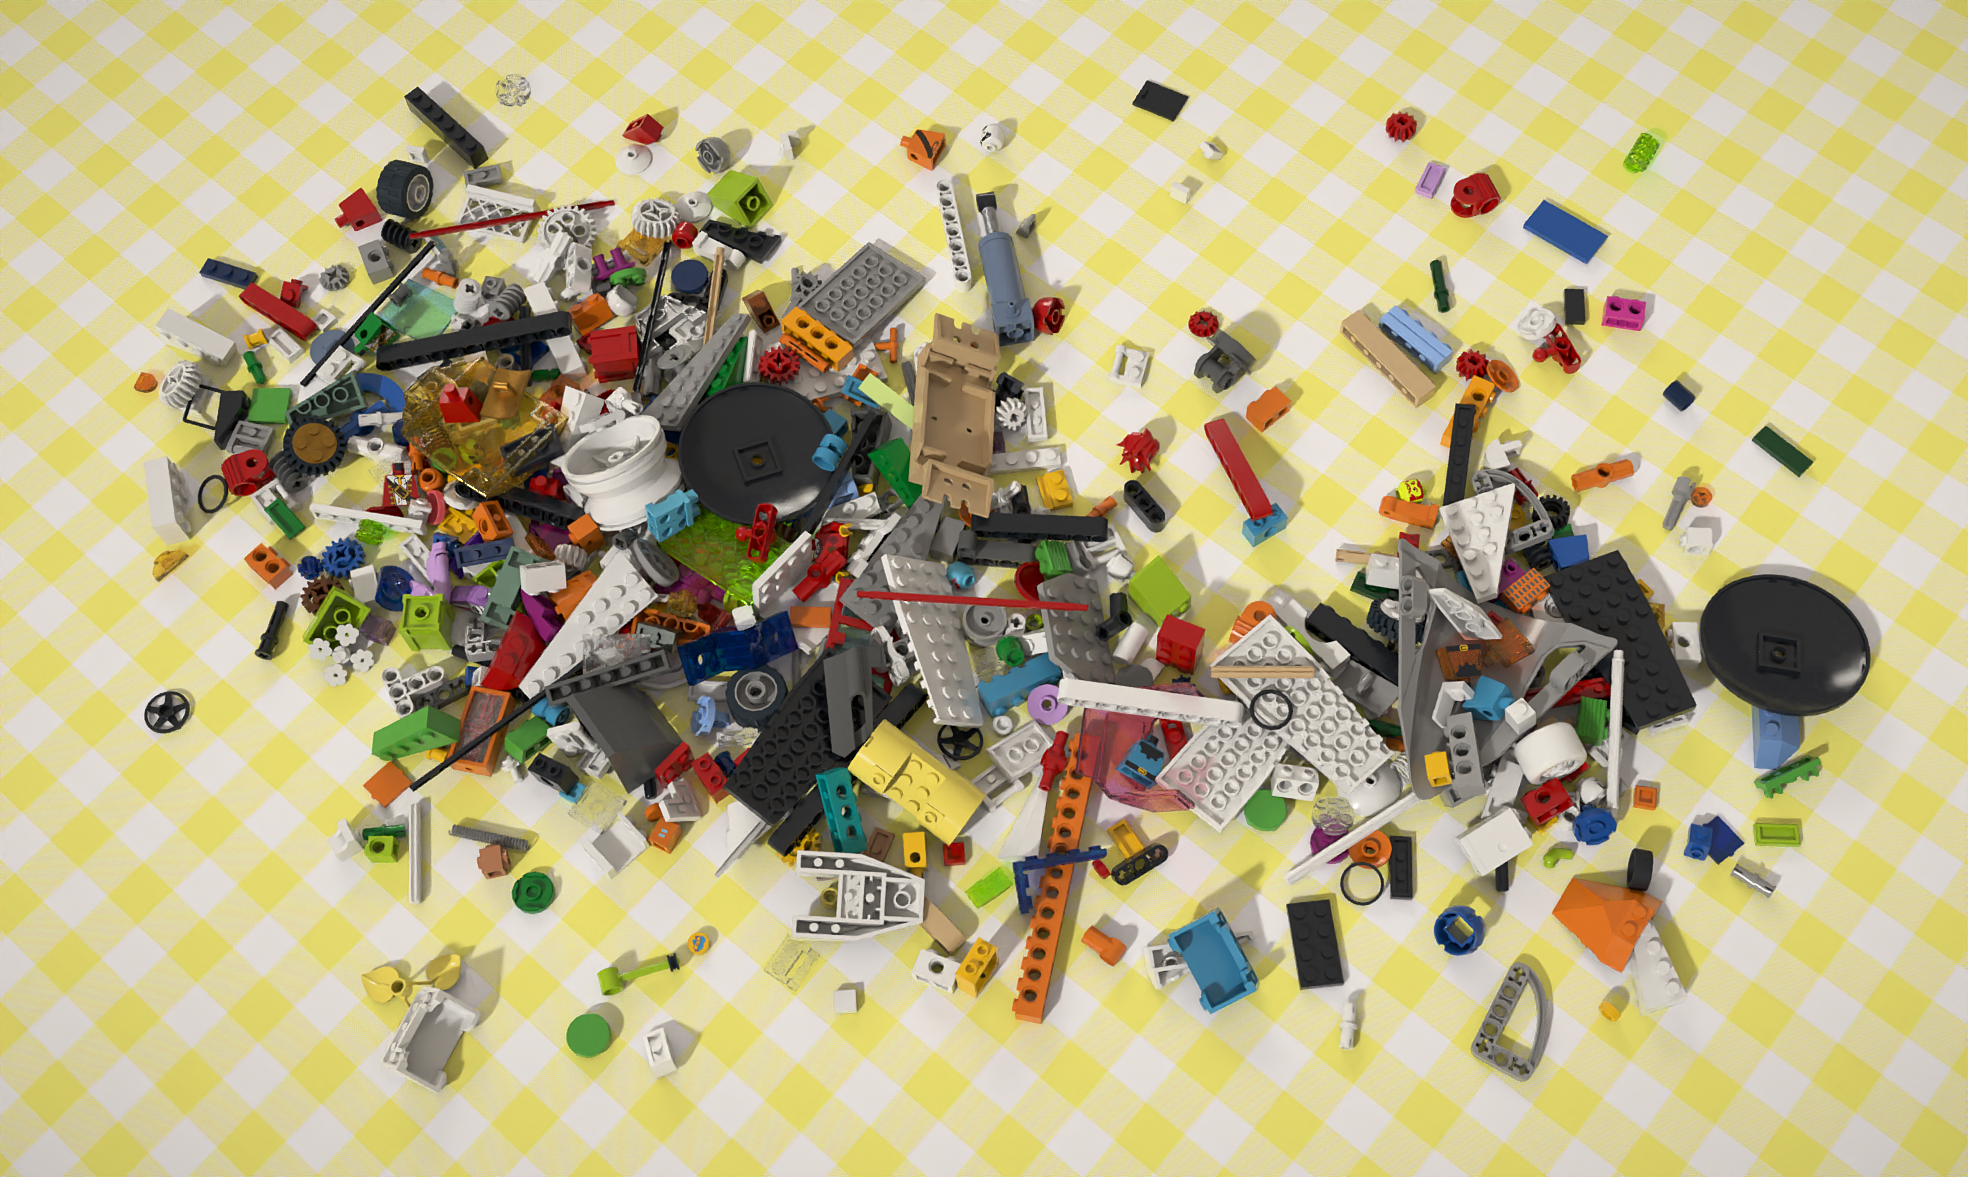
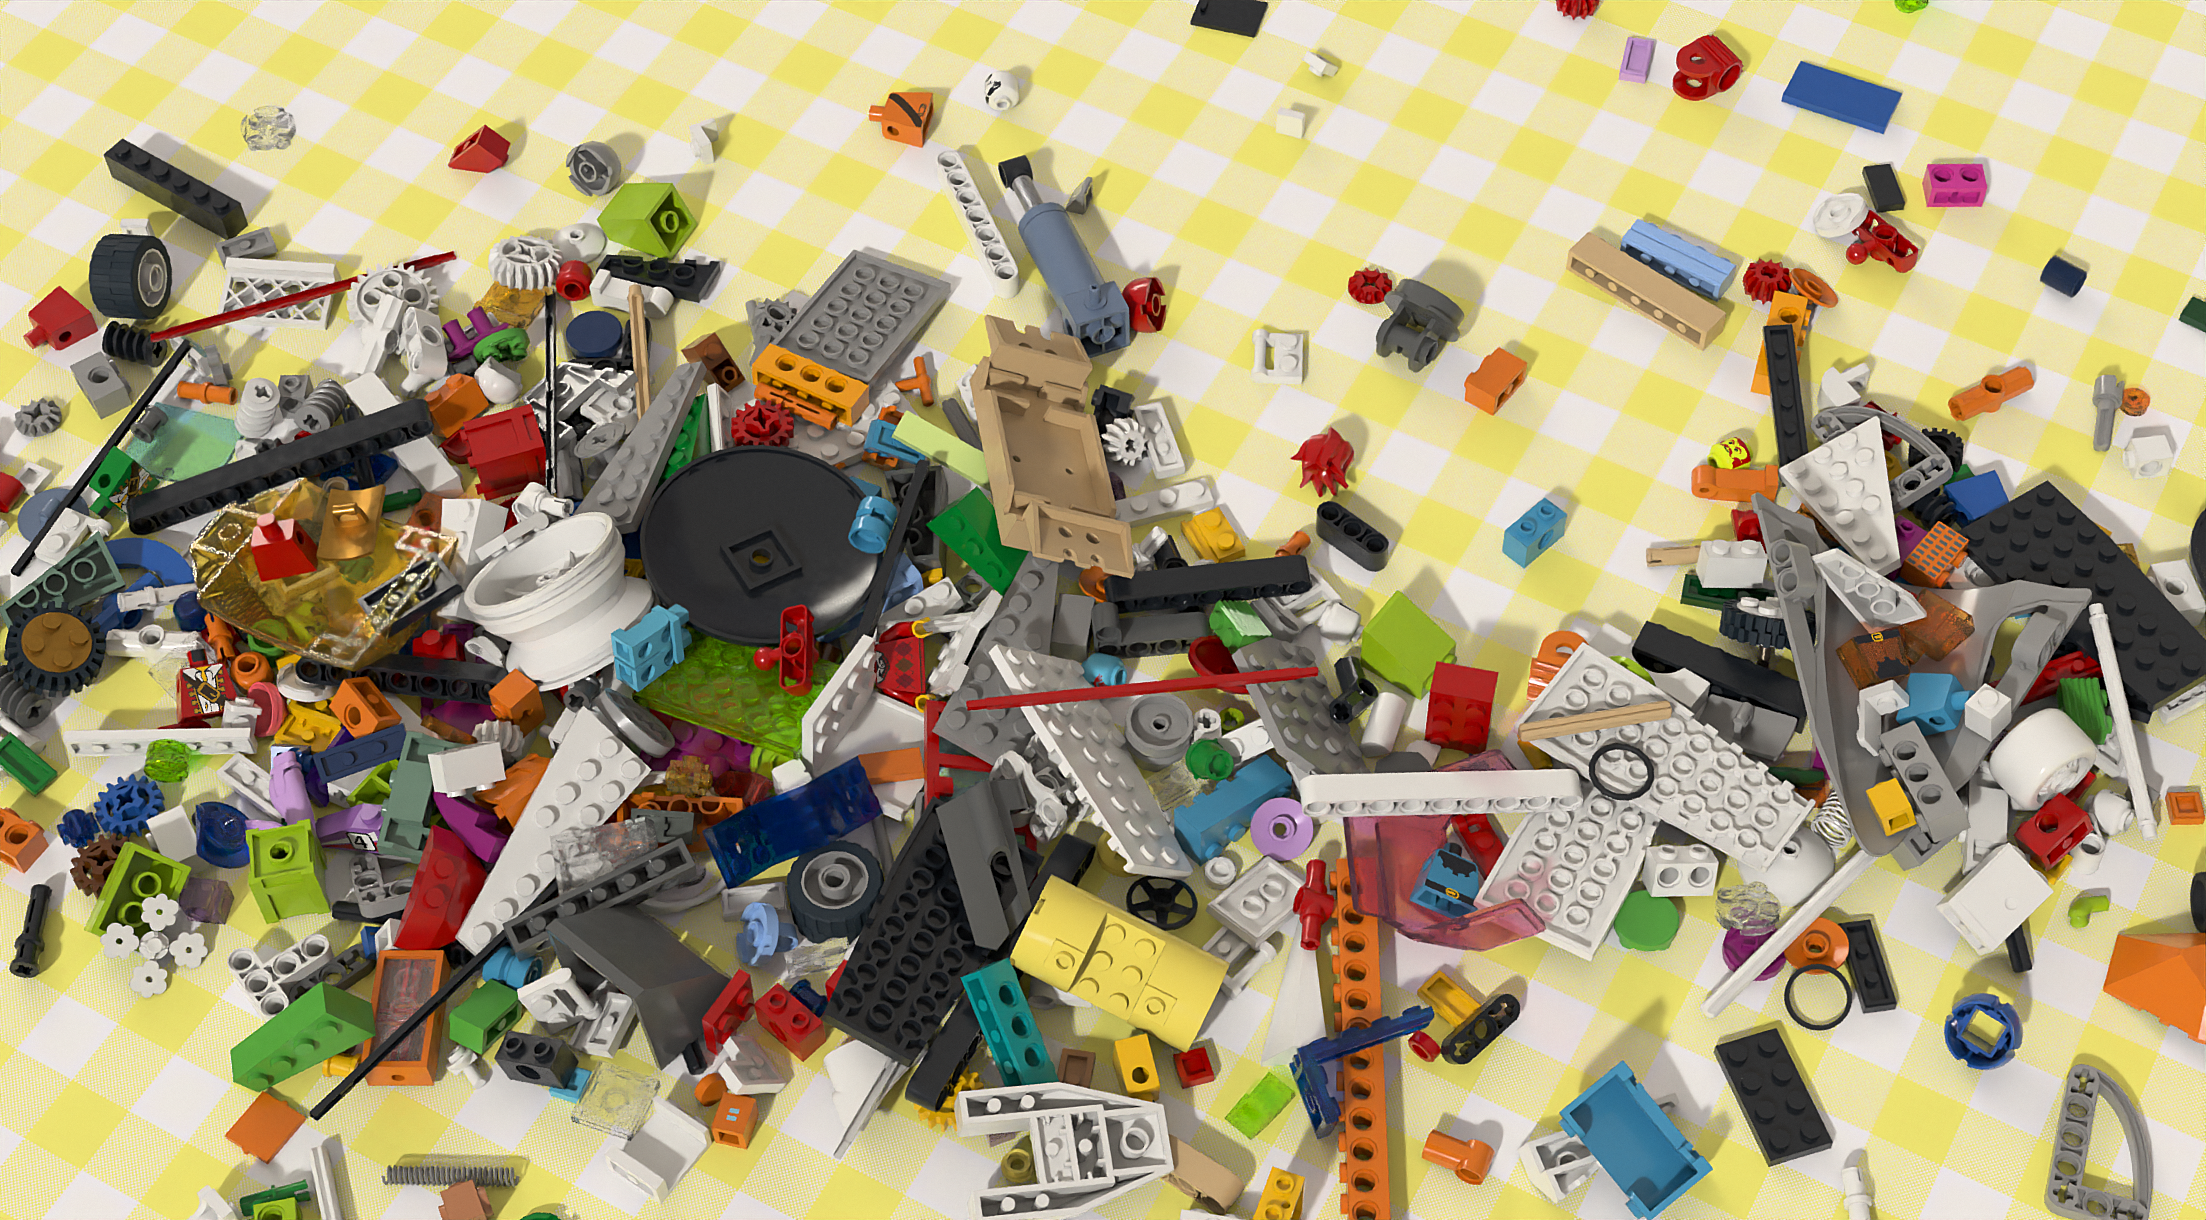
camera: 15 degrees left, 10 degrees down
white dish [615,145,651,175] -> none
red piece [791,550,847,603] -> none
red beam [1204,418,1273,521] -> none
dark green pin [1430,260,1450,313] -> none
blue tile [1572,804,1617,846] -> none

